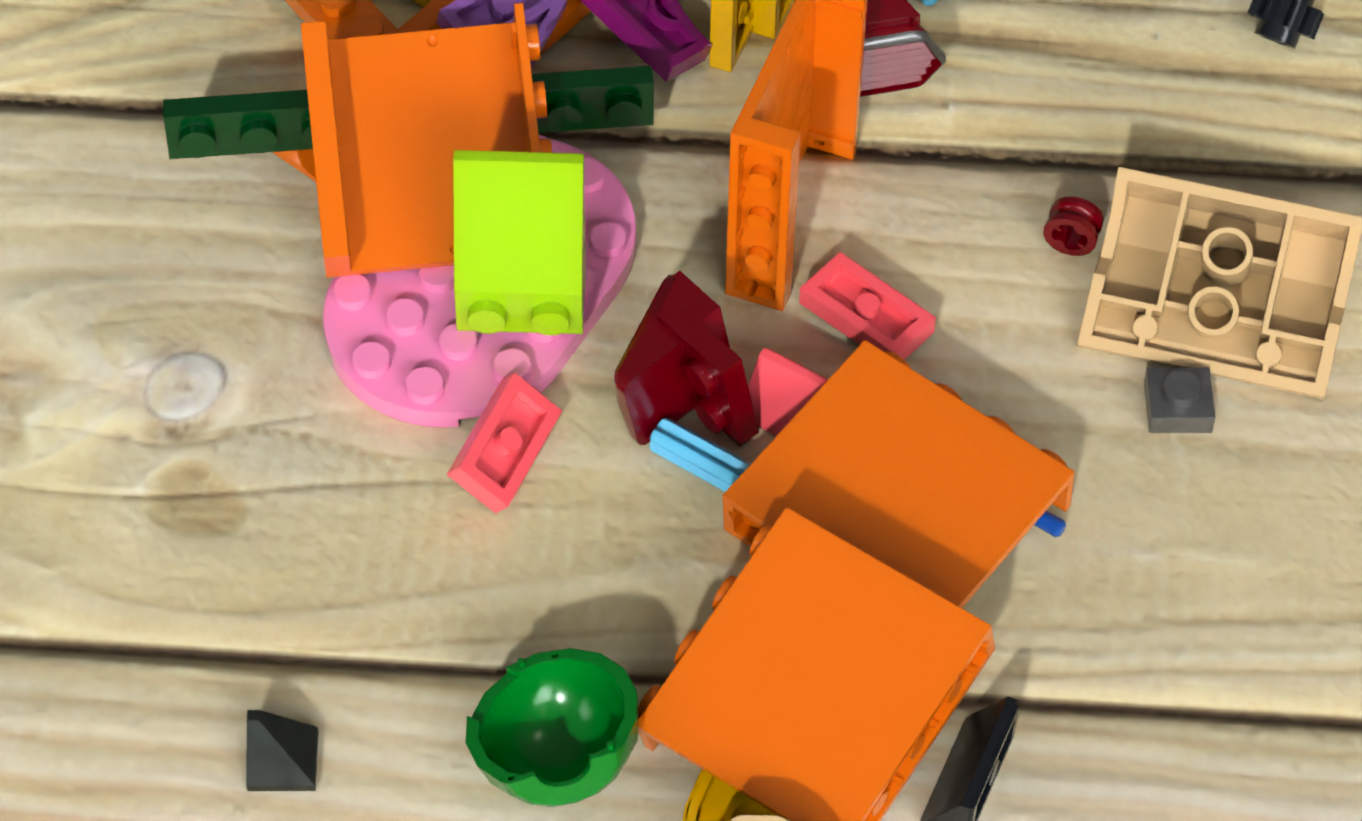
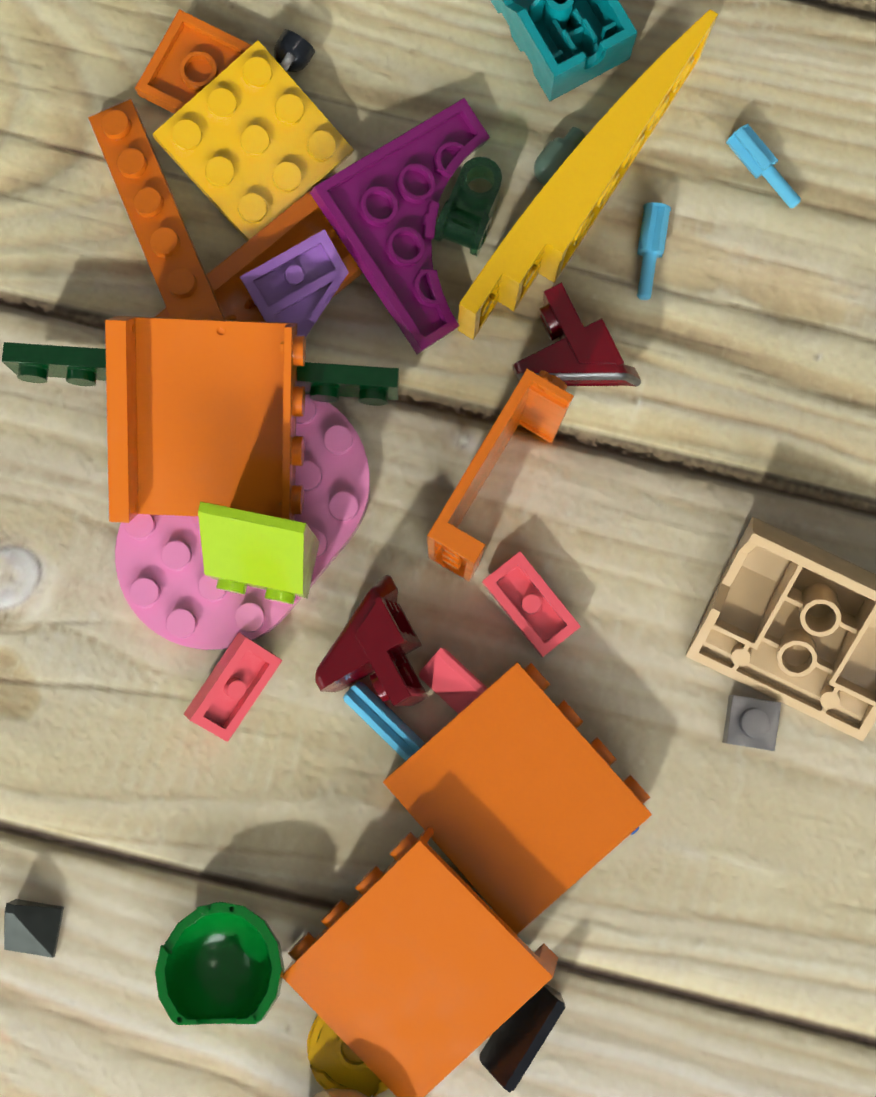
camera: 10 degrees right, 30 degrees up
dark red bush [1043,196,1104,256] -> none

